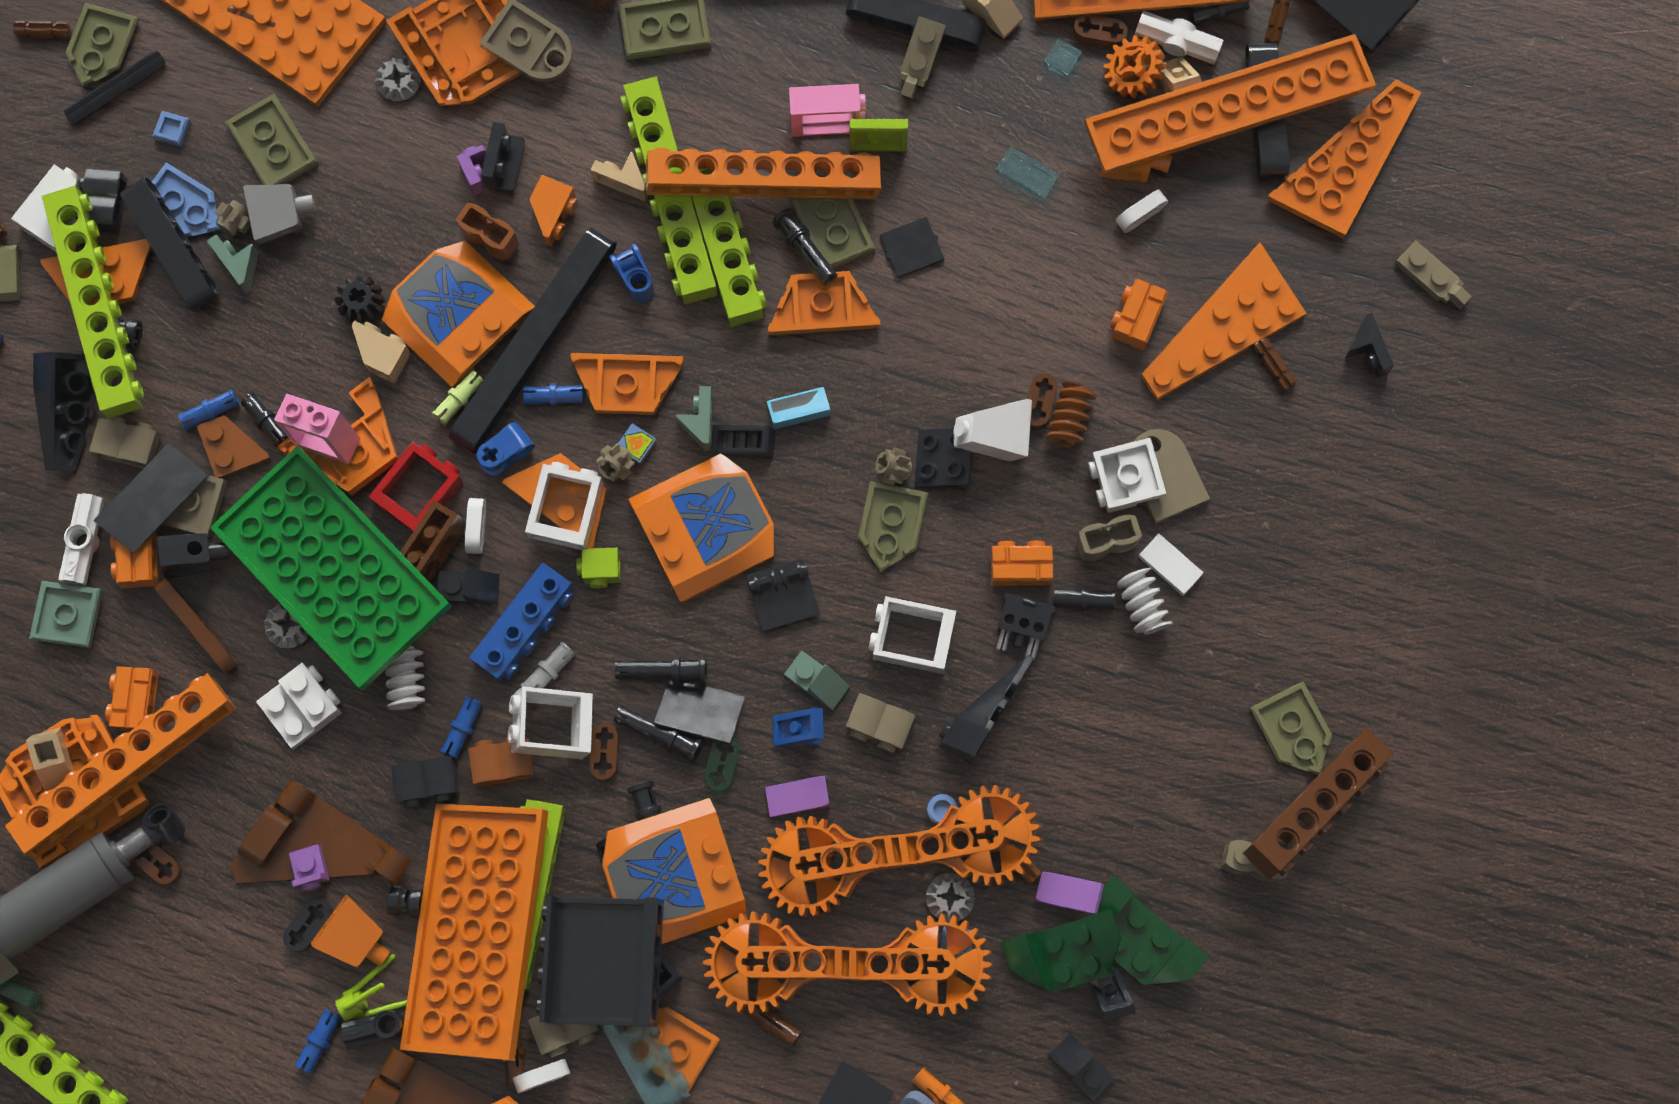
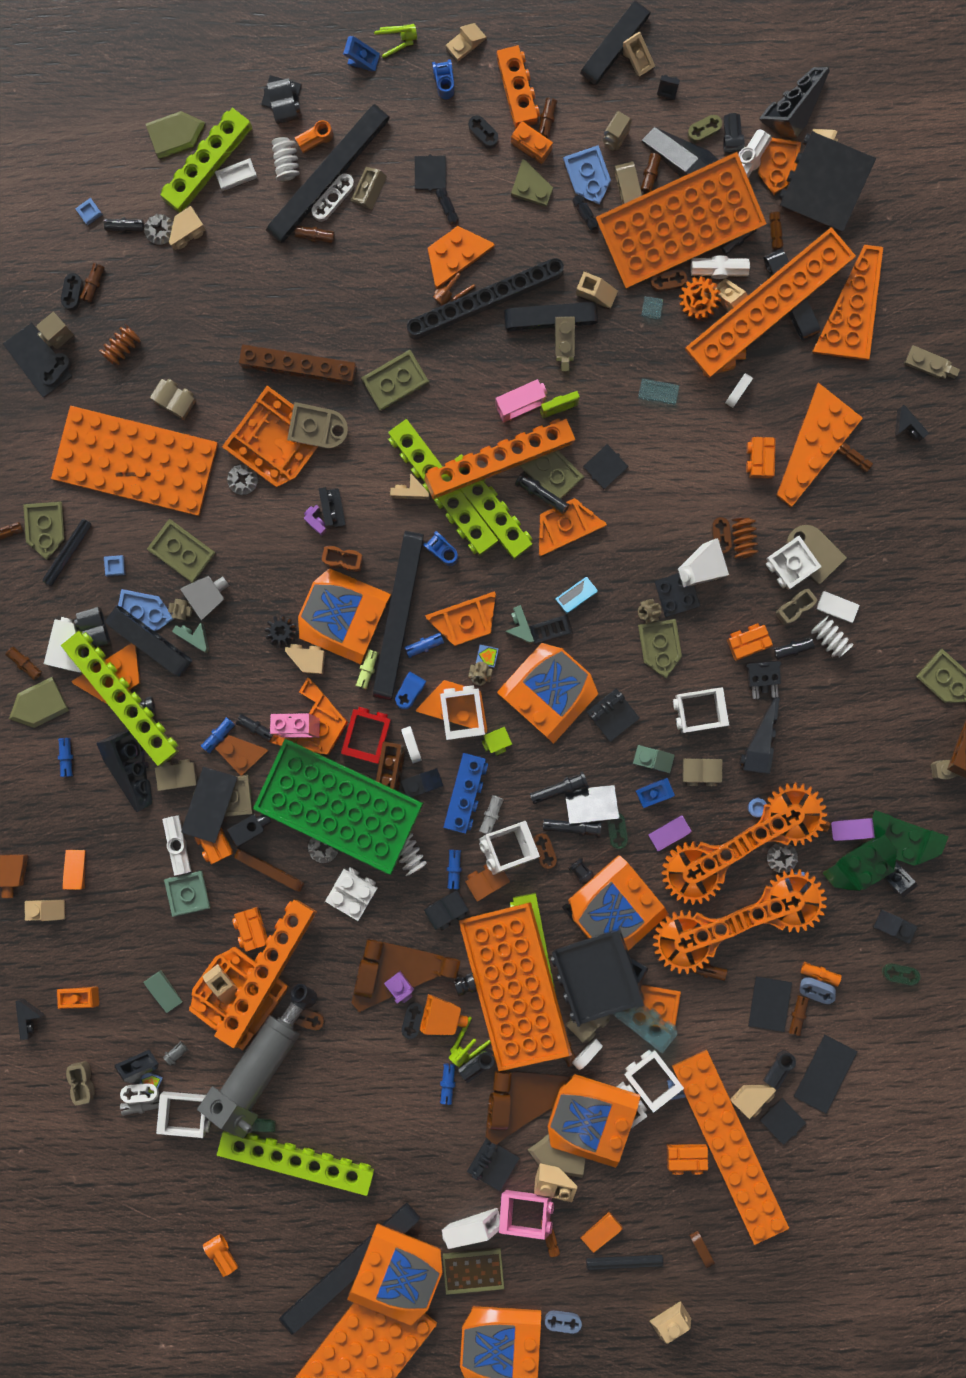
camera: 20 degrees left, 10 degrees up
orange slope [529,175,578,247] -> none

